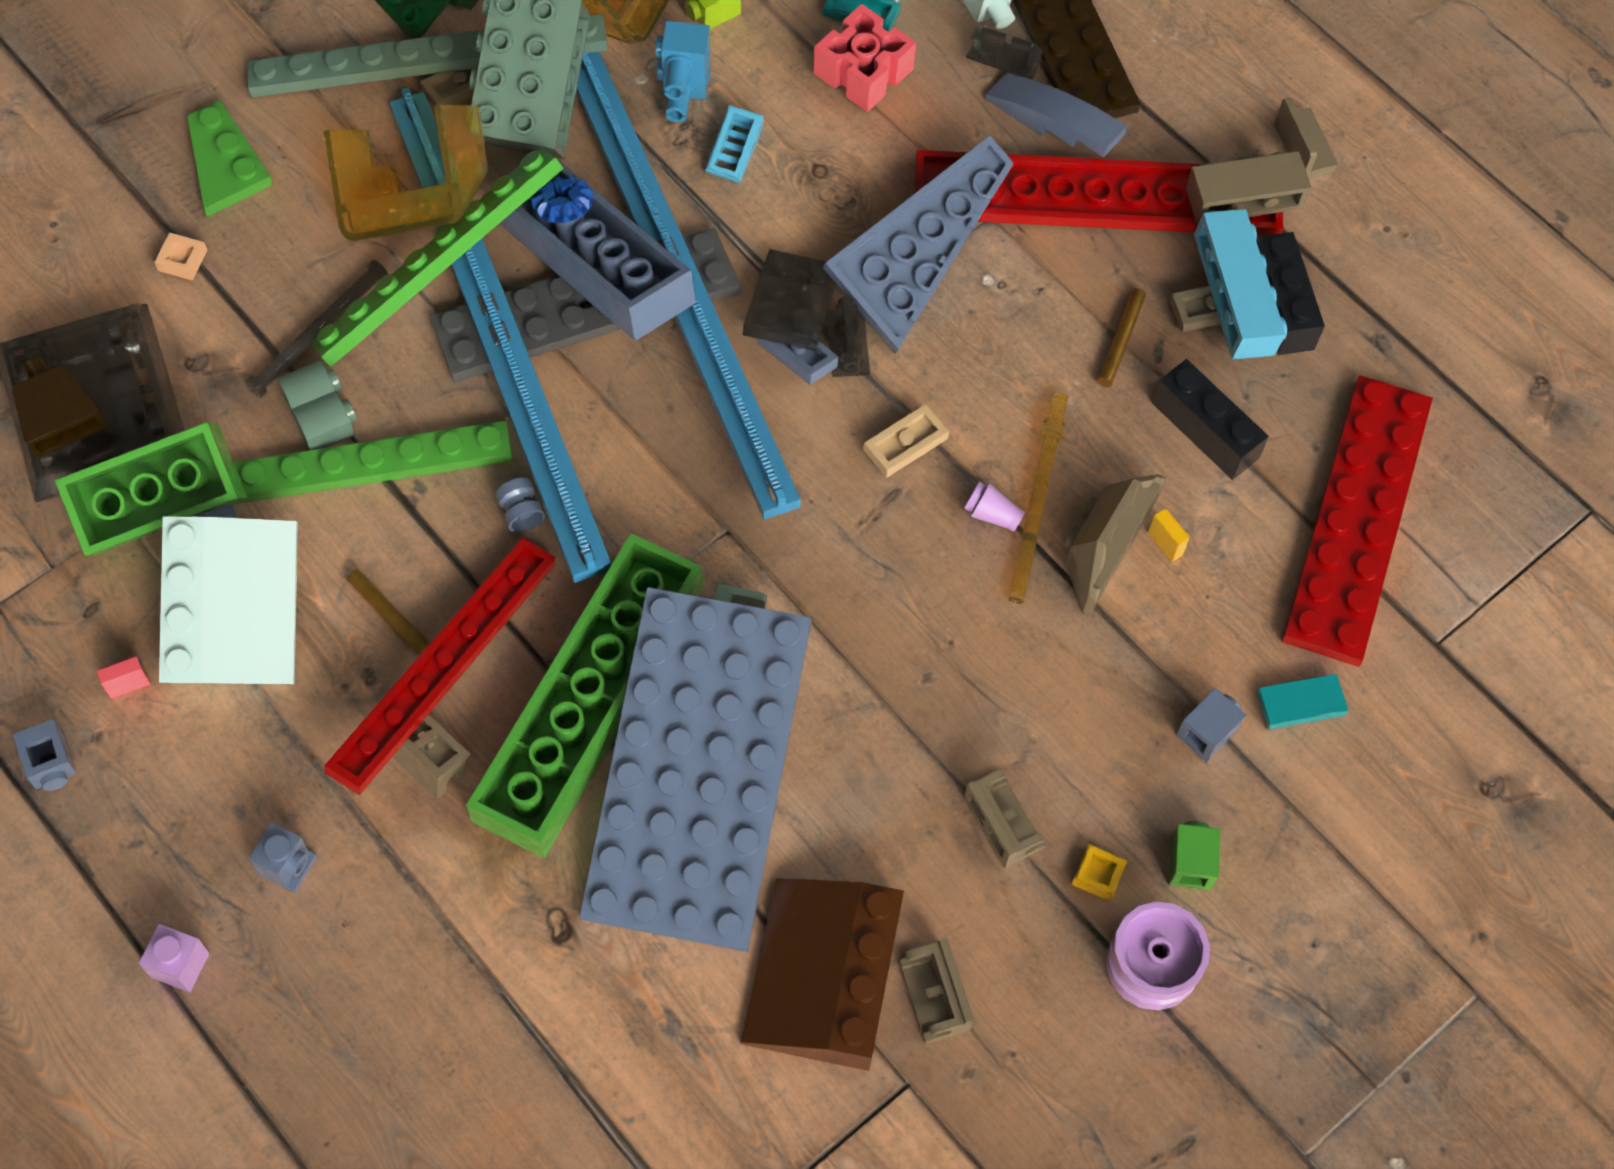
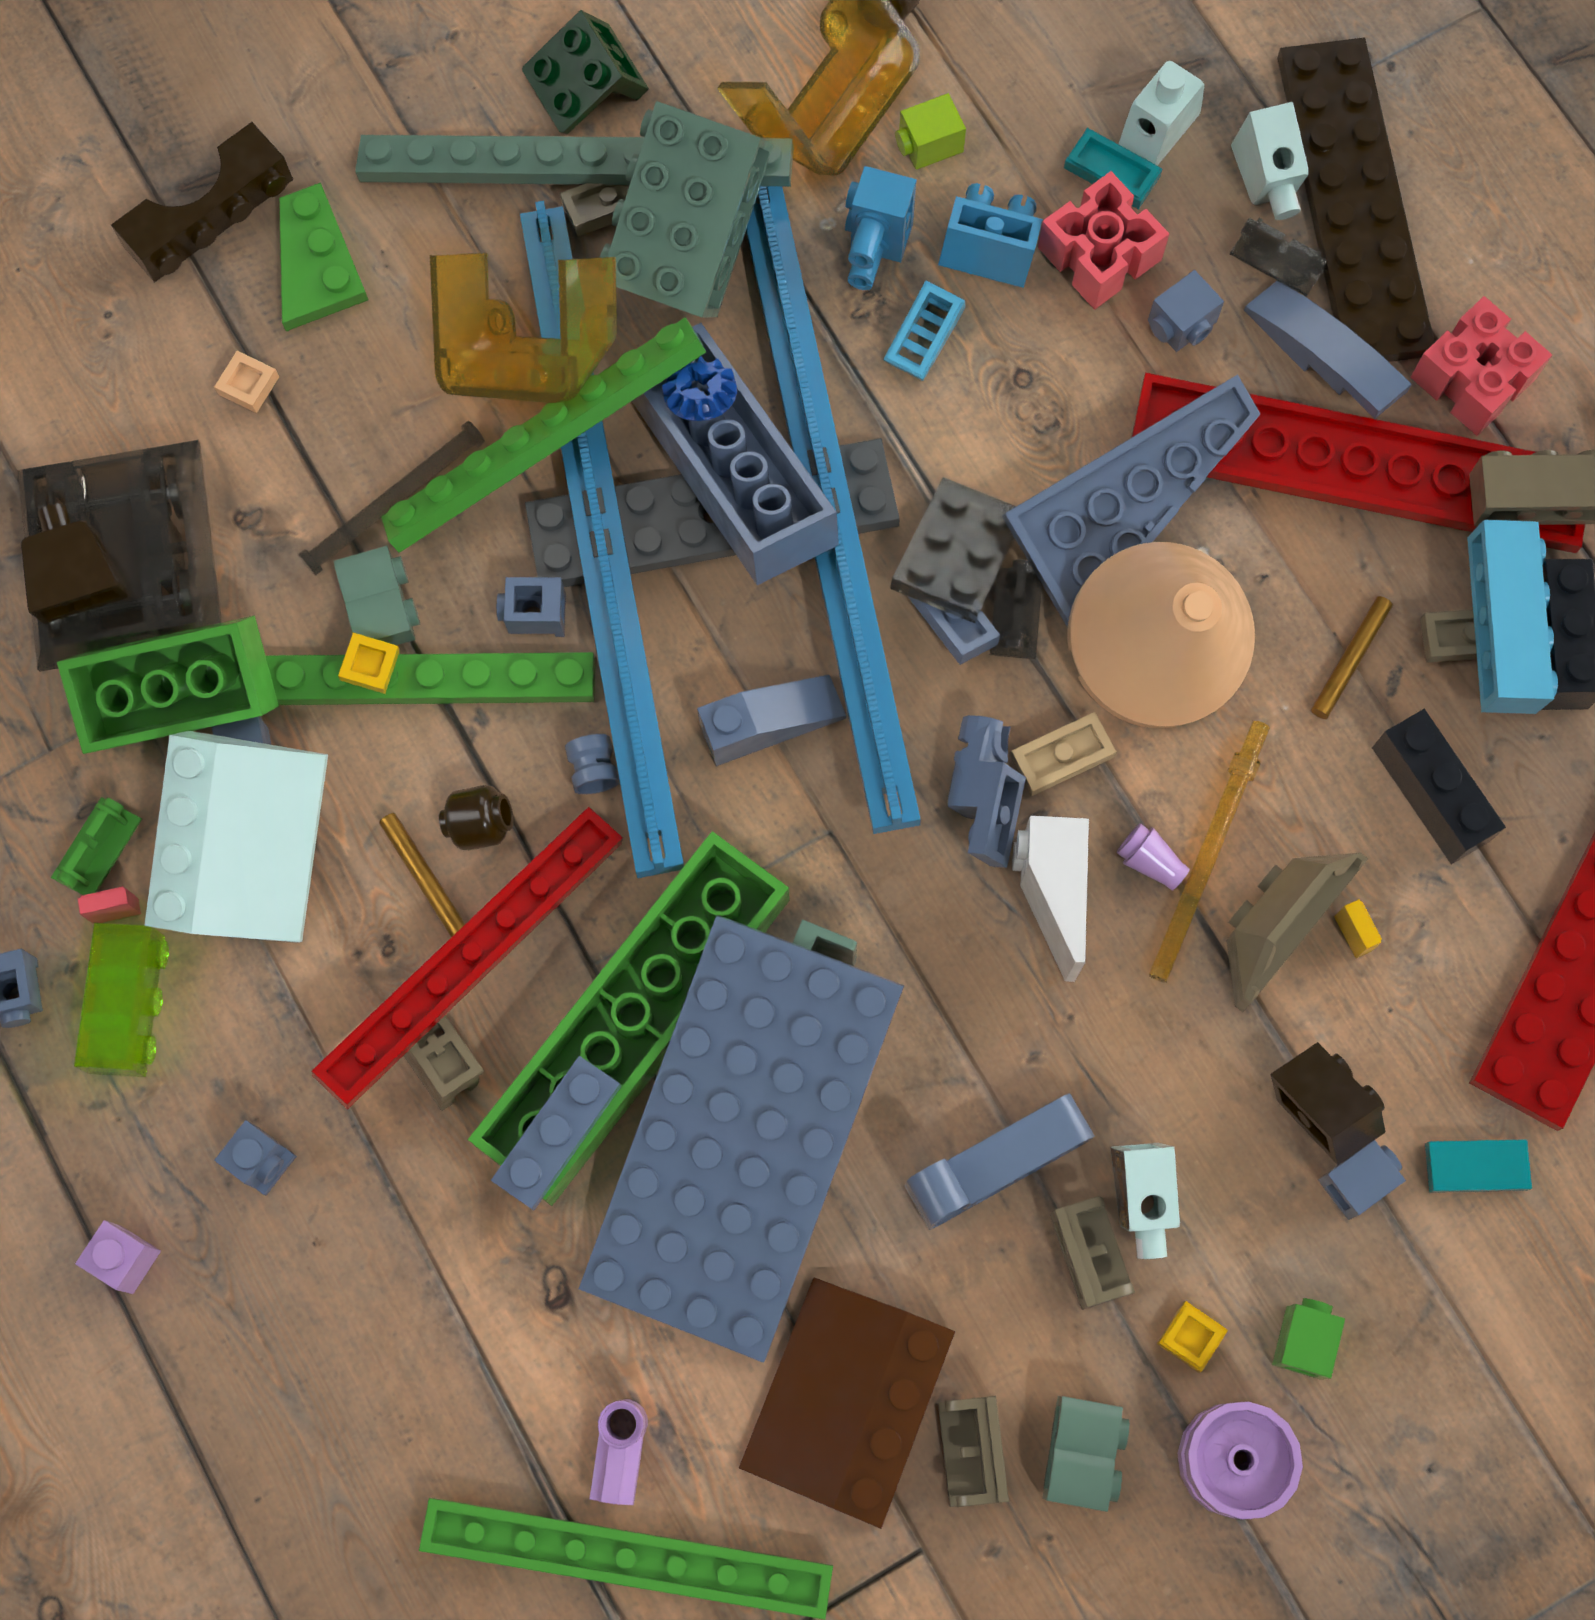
camera: 15 degrees right, 10 degrees up
none -> bright green hinge [51,797,142,895]
none -> clear neon green brick [74,923,169,1077]
none -> dark brown arch [111,122,293,283]
none -> yellow plate [338,632,400,694]
none -> bright green plate [419,1498,833,1620]
none -> dark brown head [439,785,513,850]
none -> sand blue plate [491,1056,621,1211]
none -> sand blue brick [496,577,566,637]
none -> lavender piece [590,1399,648,1505]
none -> sand blue slope [697,675,846,766]
none -> sand blue beam [905,1093,1095,1230]
none -> dark azure brick [938,183,1043,288]
none -> sand blue plate [948,715,1026,868]
none -> white slope [1012,816,1089,982]
none -> sand green brick [1042,1396,1130,1512]
none -> light nougat cone [1067,542,1255,728]
none -> light aqua torso [1111,1143,1180,1259]
none -> sand blue brick [1148,270,1224,352]
none -> dark brown brick [1270,1042,1386,1165]
none -> coral brick [1410,296,1552,436]

